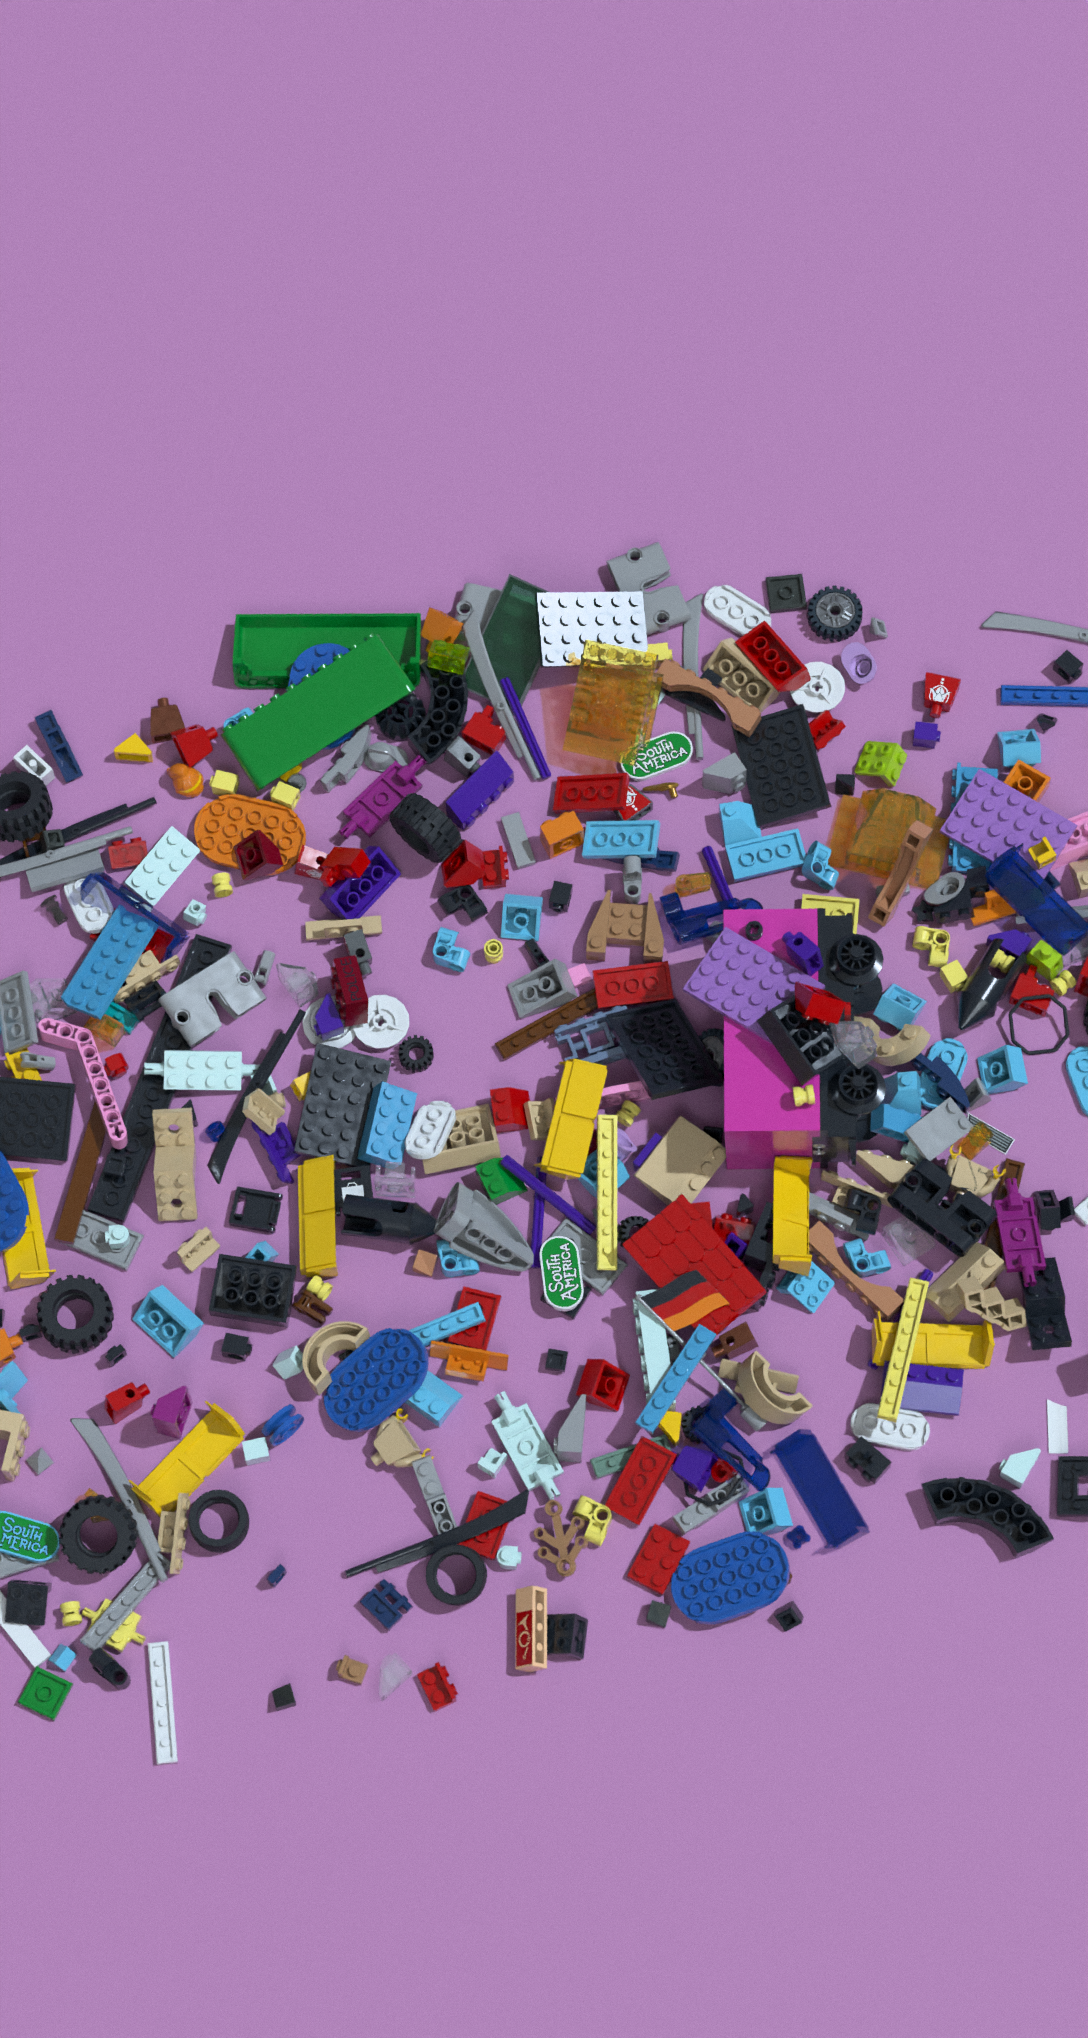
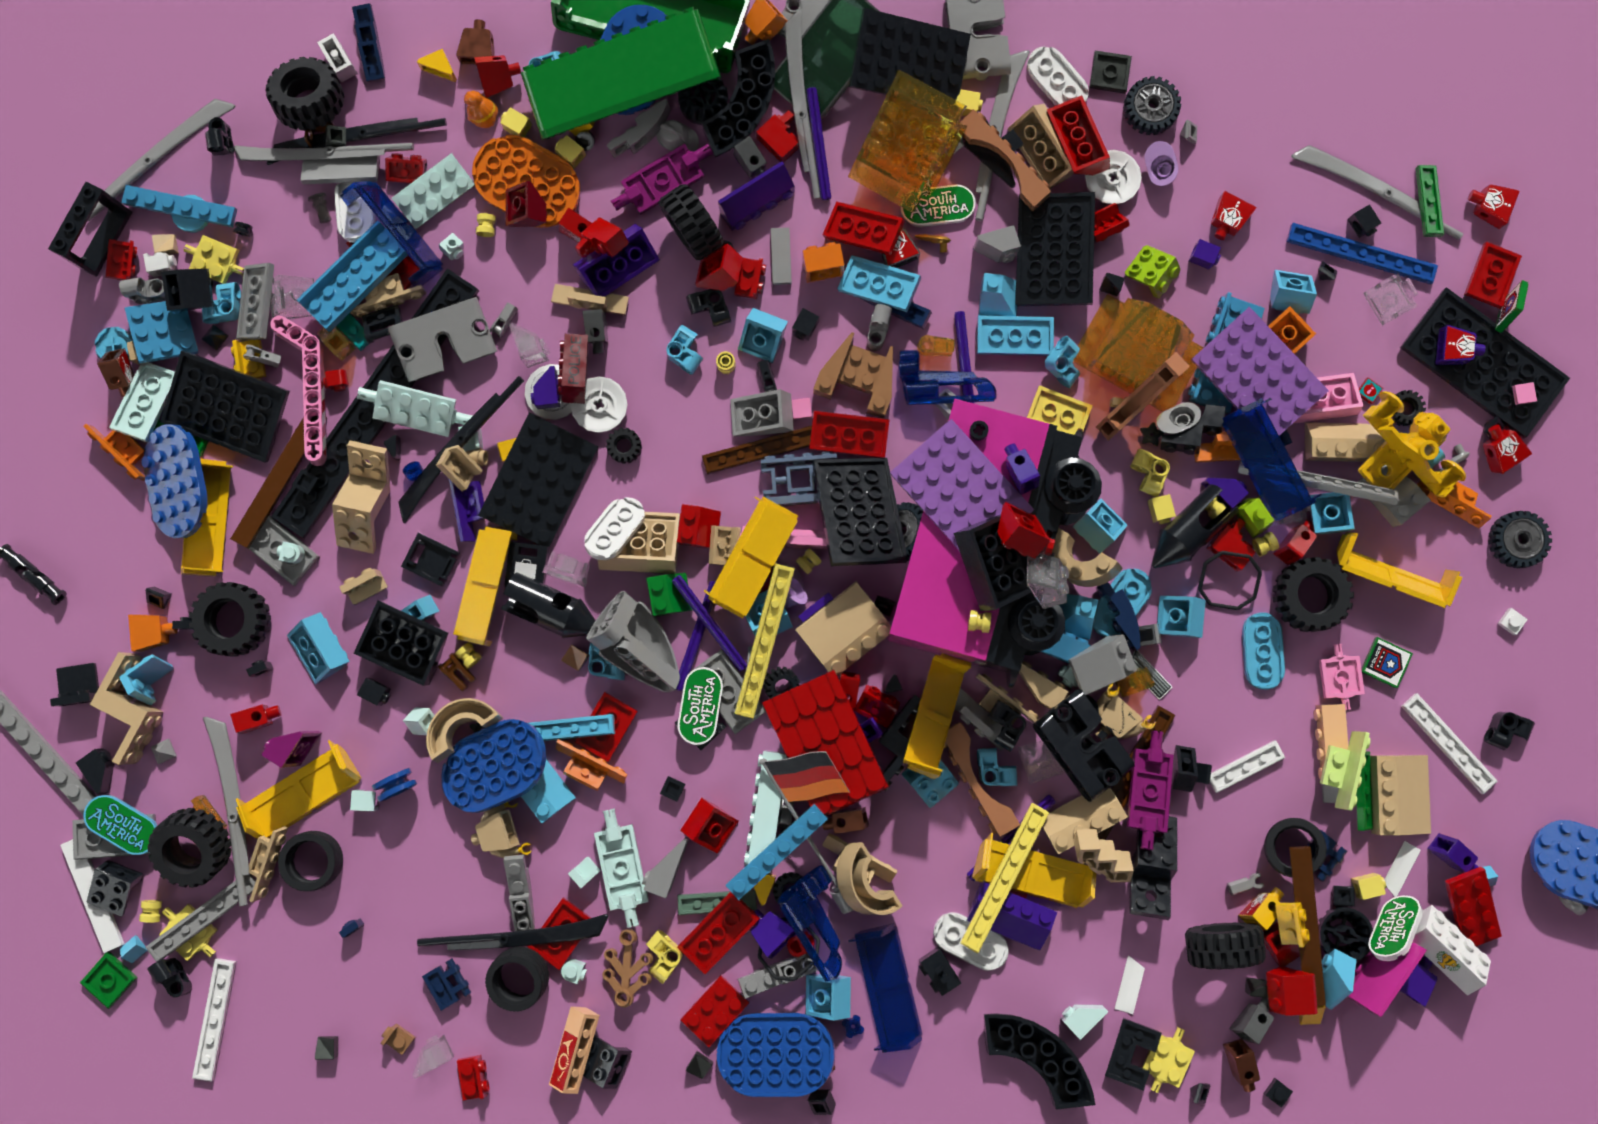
camera: 15 degrees right, 15 degrees up
dark azure brick [357,1081,417,1170] -> none
clear neon green bracket [427,640,470,675] -> none
yellow panel [1028,837,1056,869] -> none

